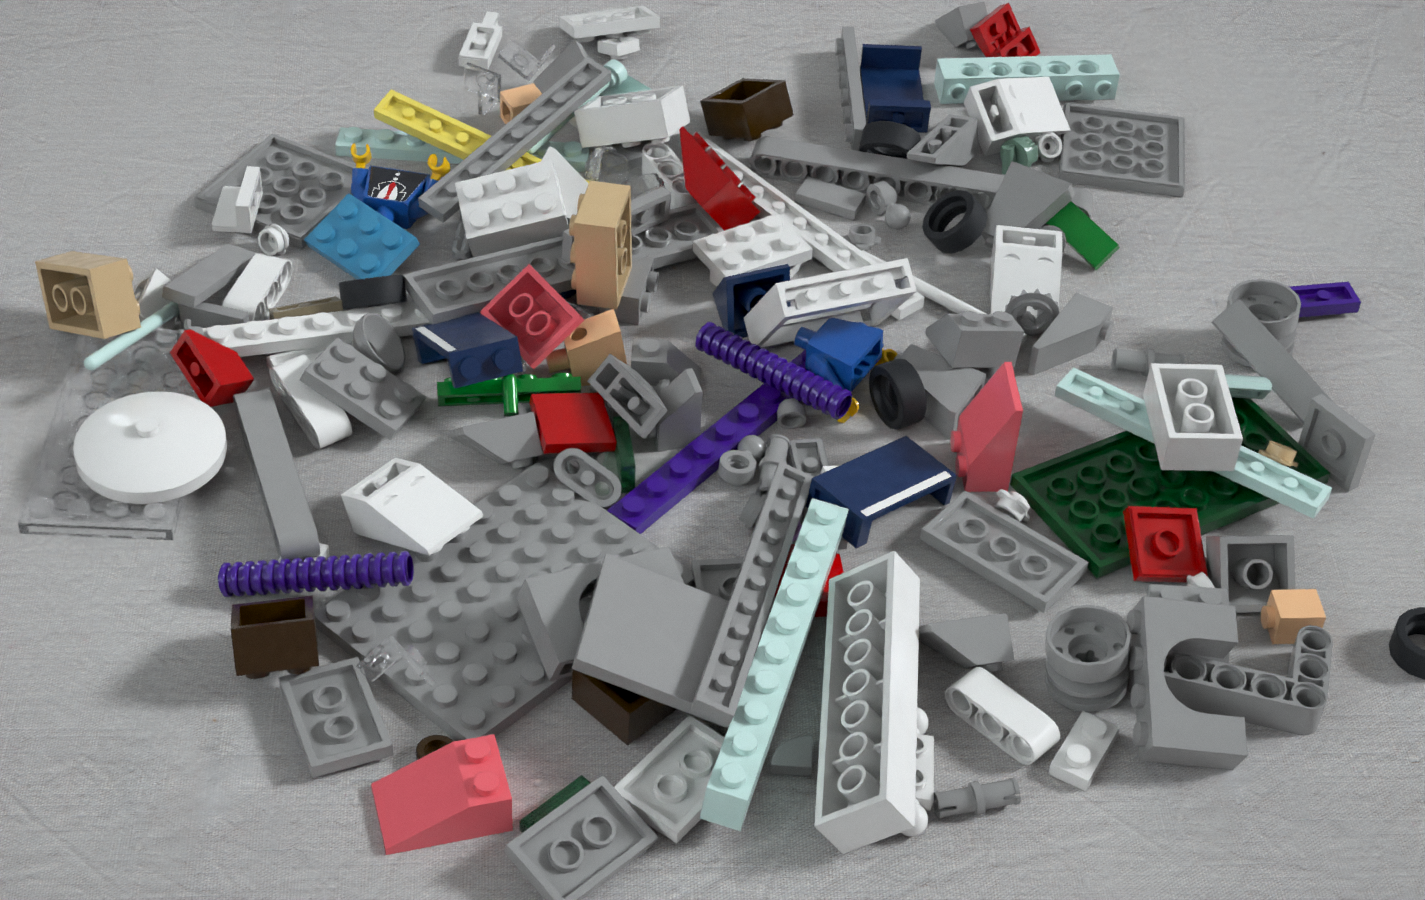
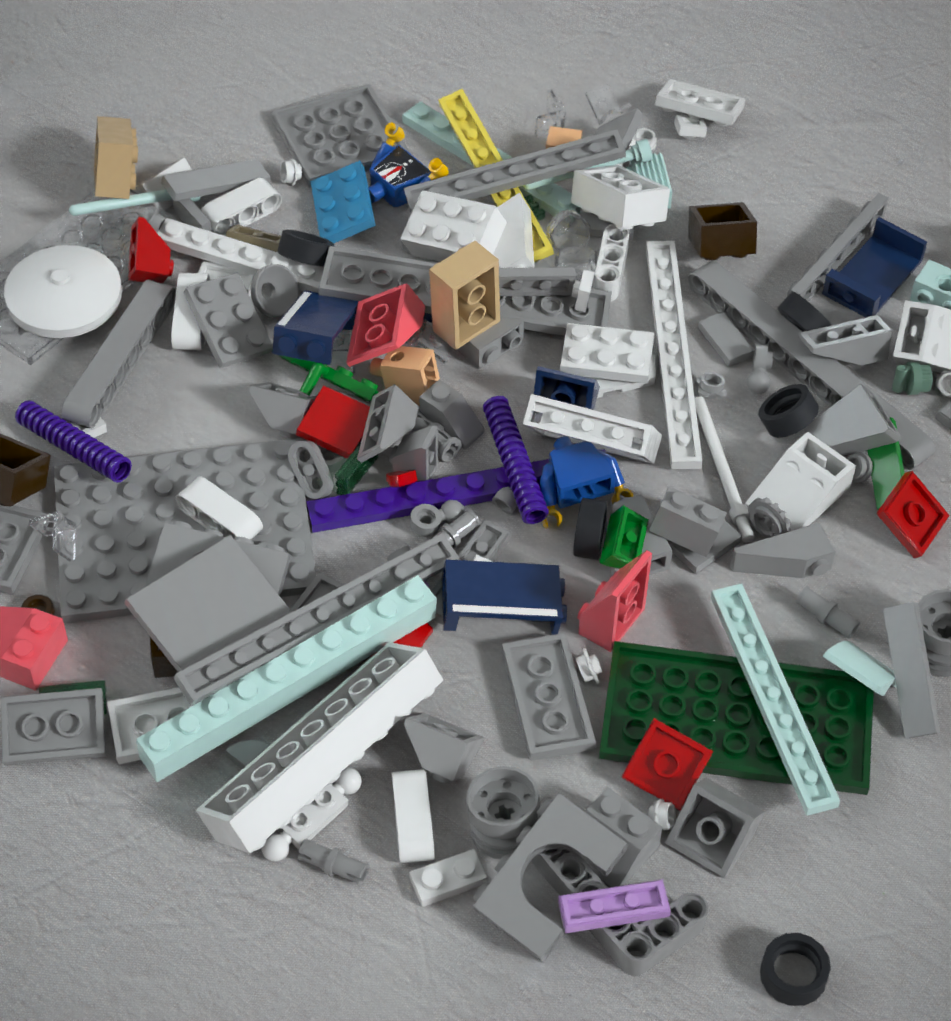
camera: 40 degrees right, 10 degrees up
white panel [212,166,263,233] -> none
white slope [341,457,483,556] -> none
white hinge [458,11,502,70] -> none
red slope [679,126,760,231] -> none
white brick [1143,363,1243,471] -> none
tan plate [1258,441,1299,467] -> none
light nougat brick [1261,589,1326,644] -> none
light grey plate [1298,393,1375,492] -> none
none -> white beam [175,476,263,540]
none -> red tile [386,470,417,487]
none -> lavender tile [558,879,671,933]
none -> white plate [571,270,595,312]
none -> green slope [600,505,649,569]
none -> red tile [876,471,950,559]

